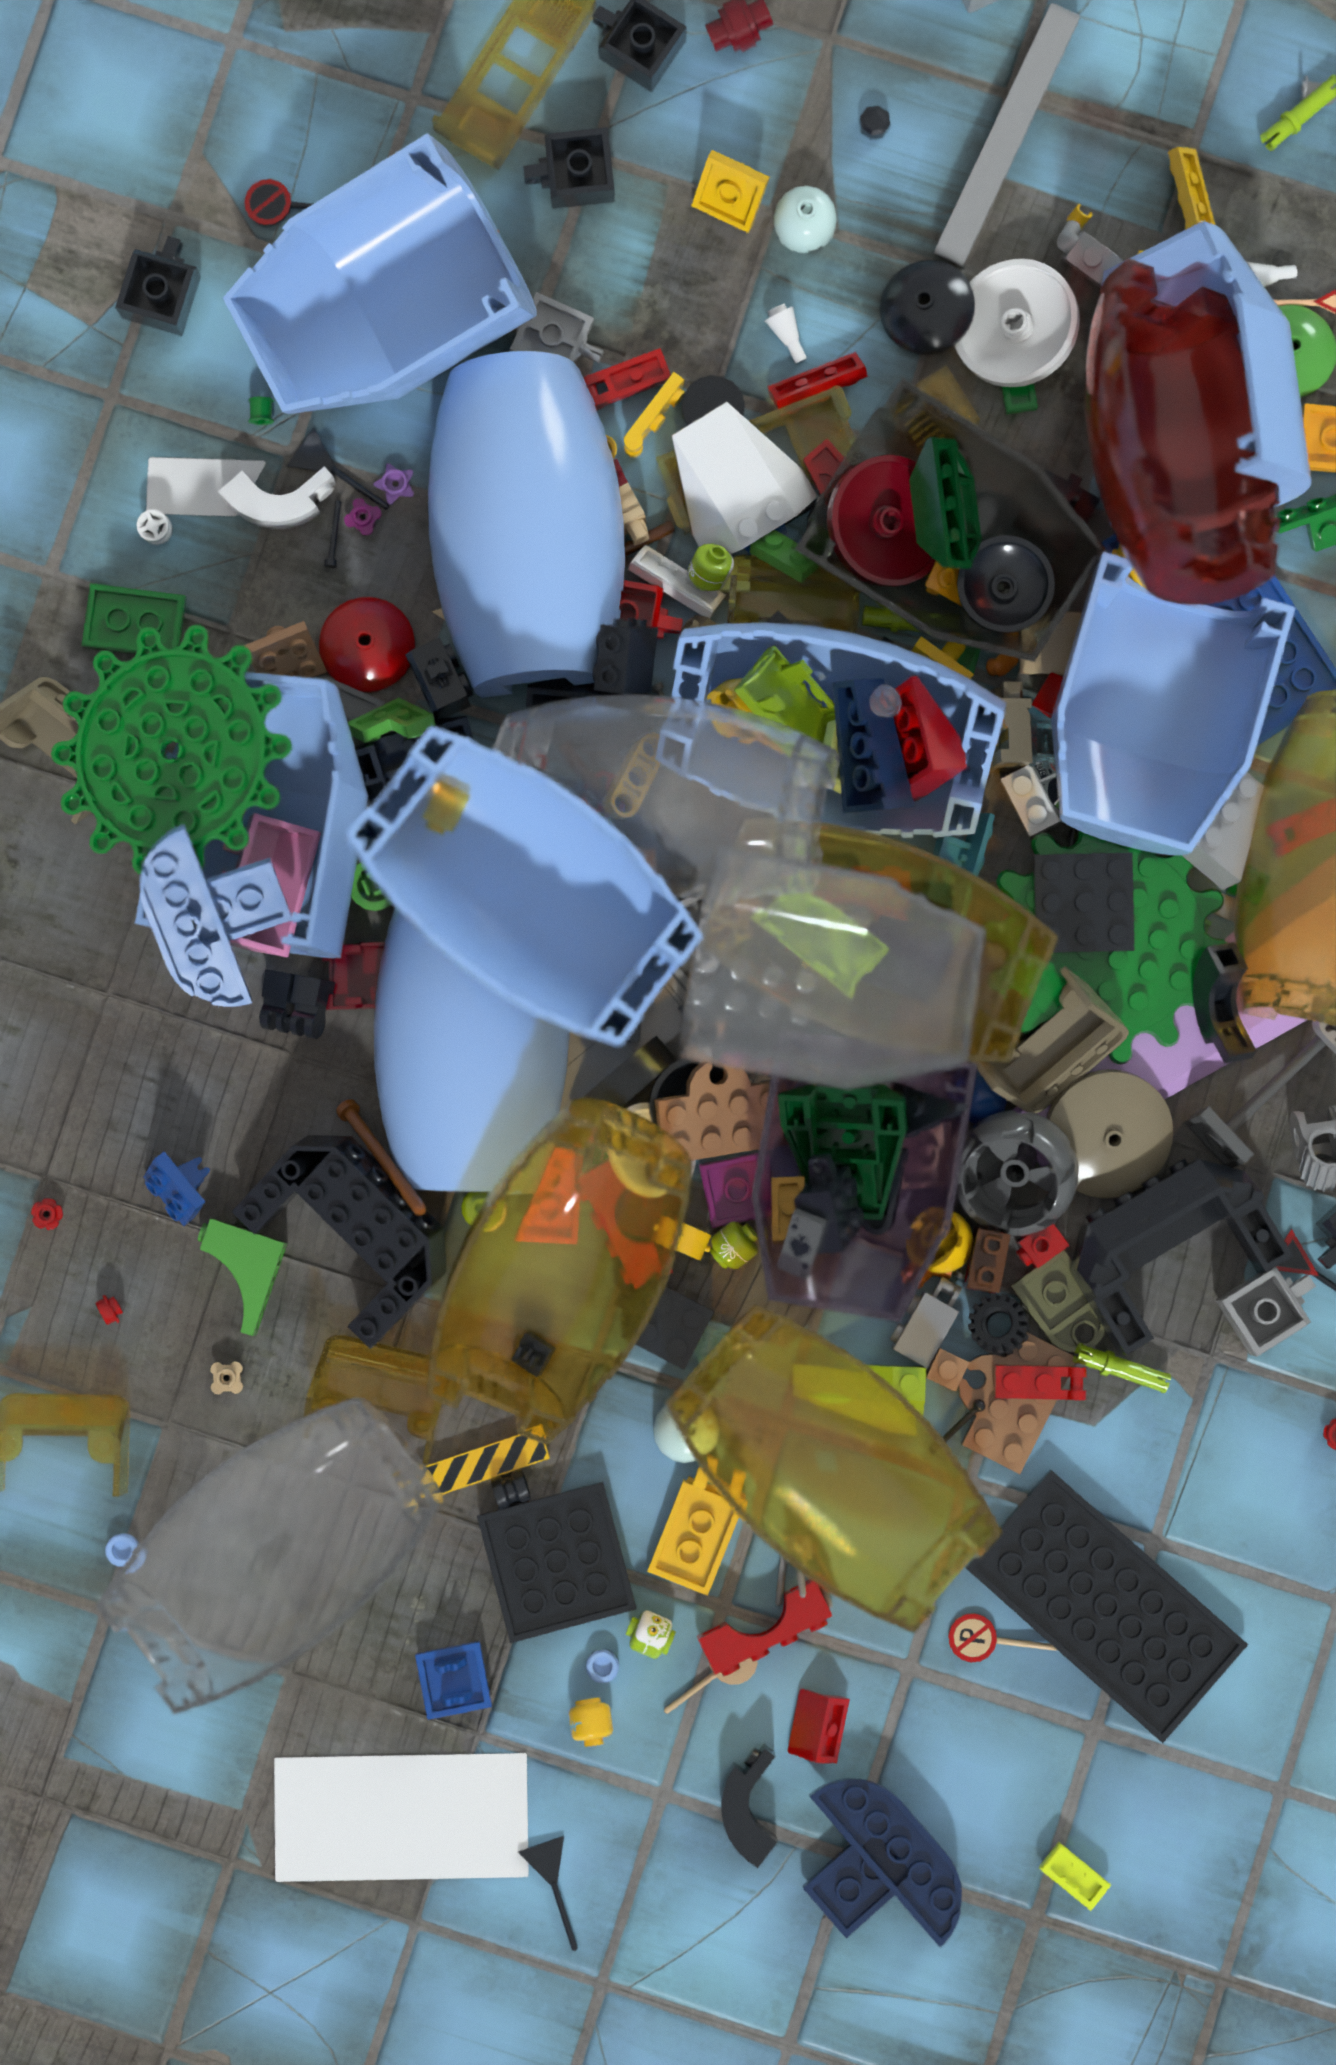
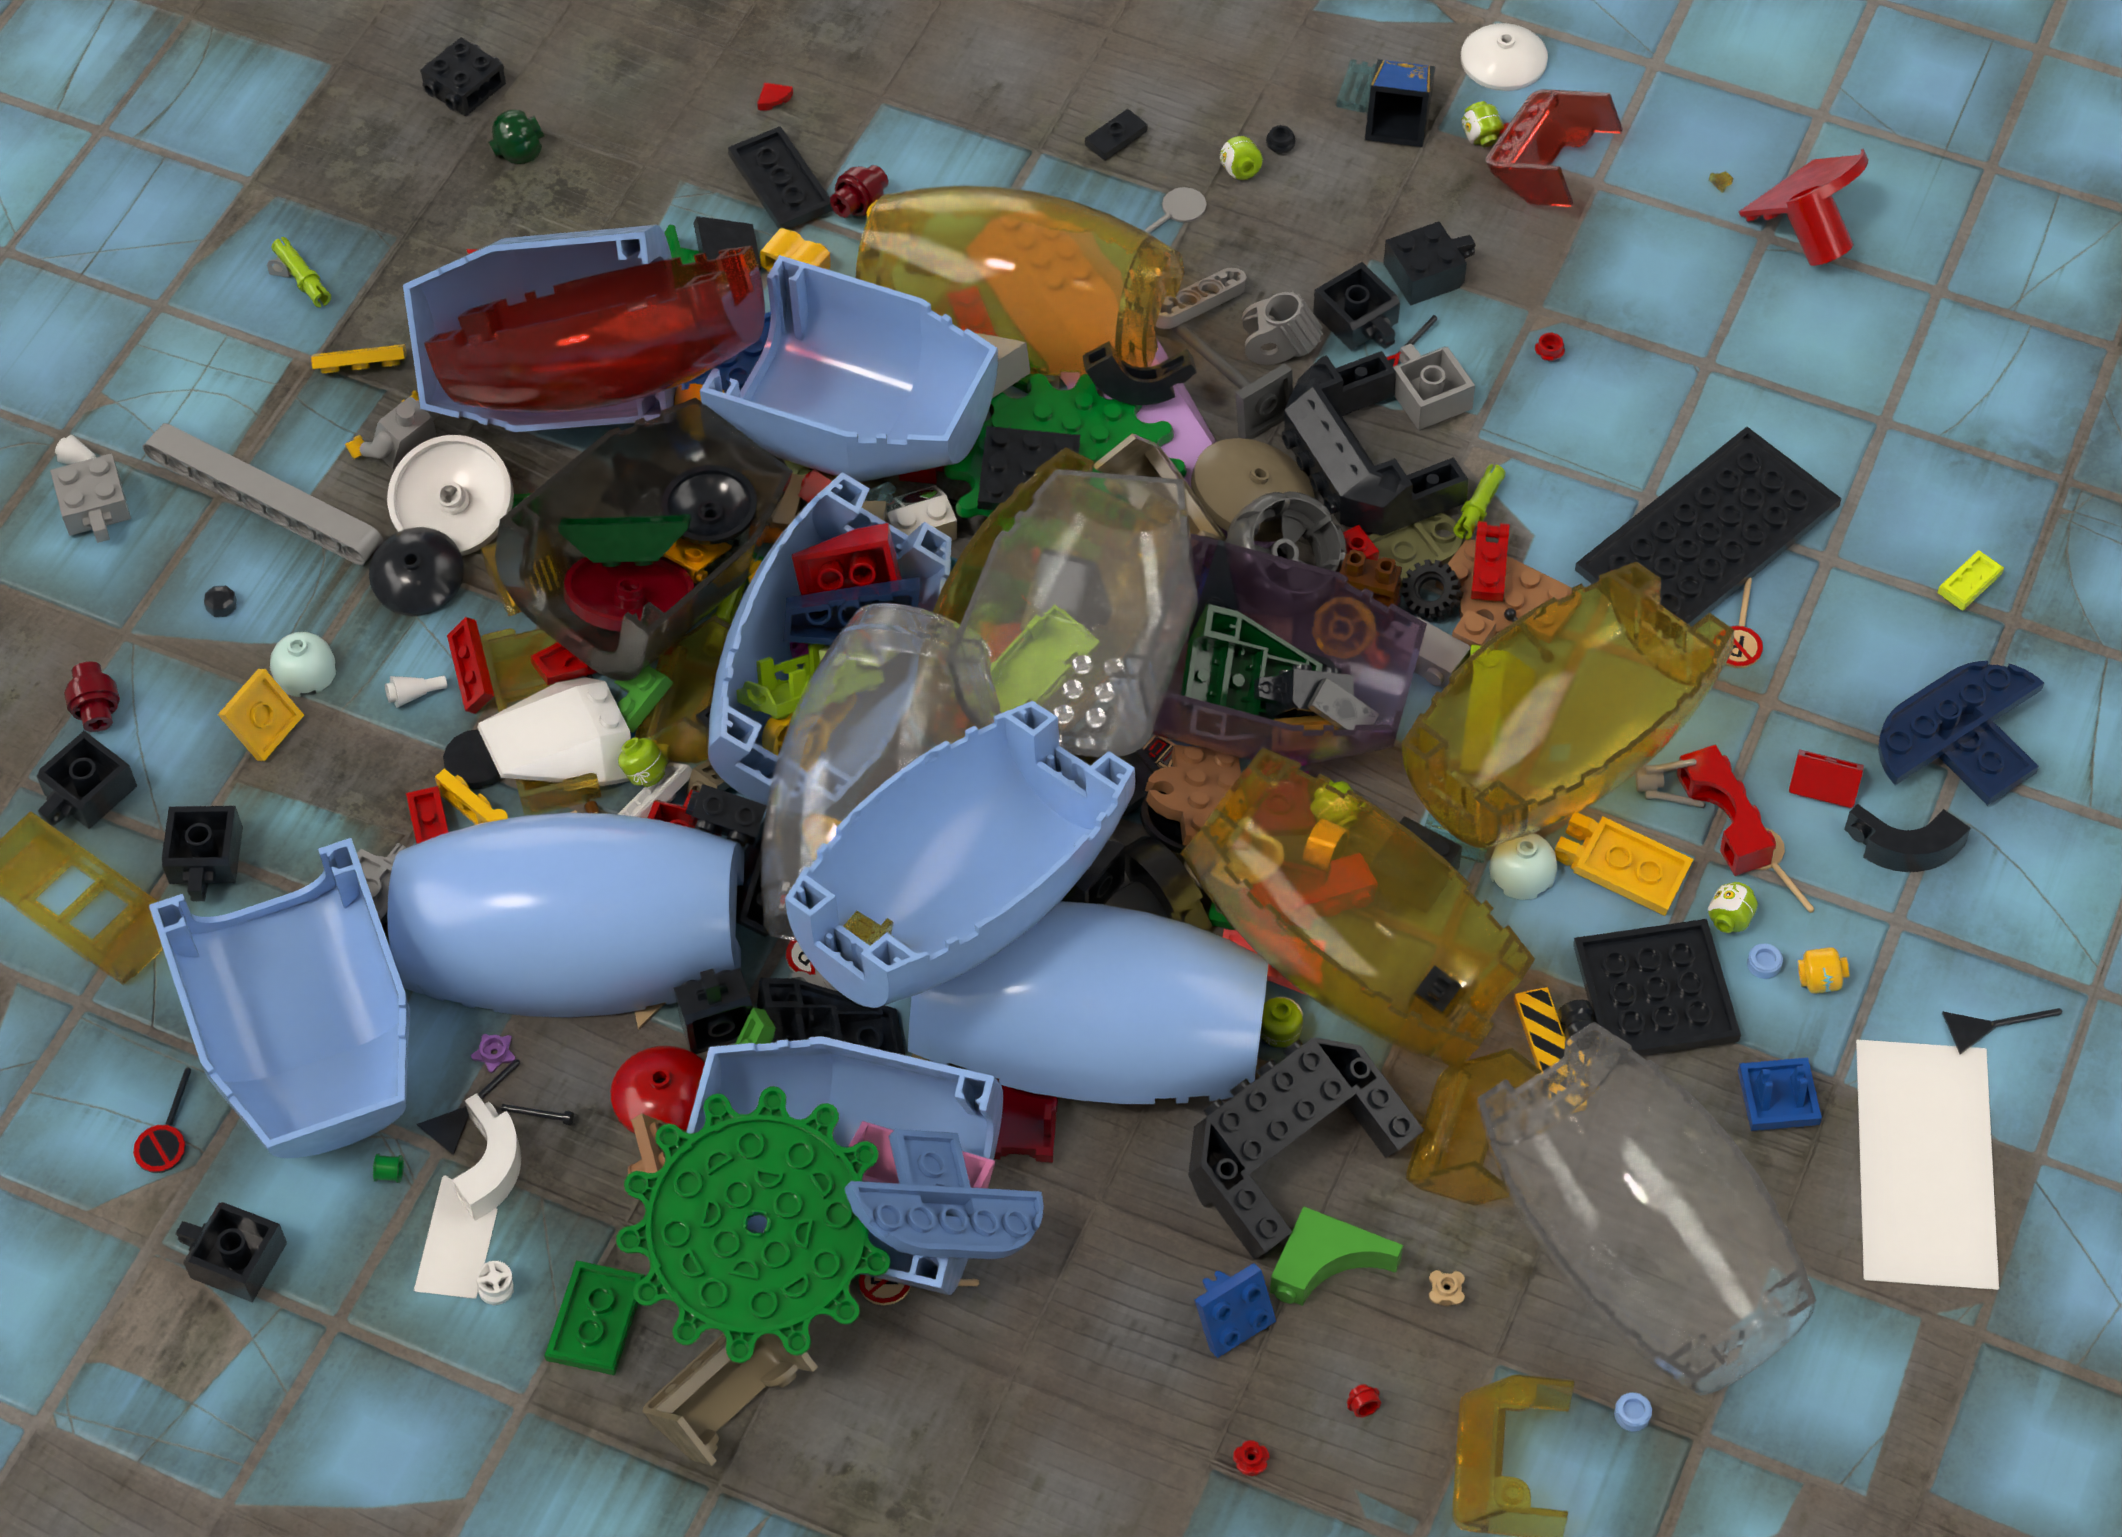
camera: 80 degrees left, 30 degrees down
black legs [259,969,336,1039] -> none
dark orange bar [336,1099,426,1215] -> none
magenta plate [344,498,382,536] -> none
clear plate [870,684,901,717] -> none

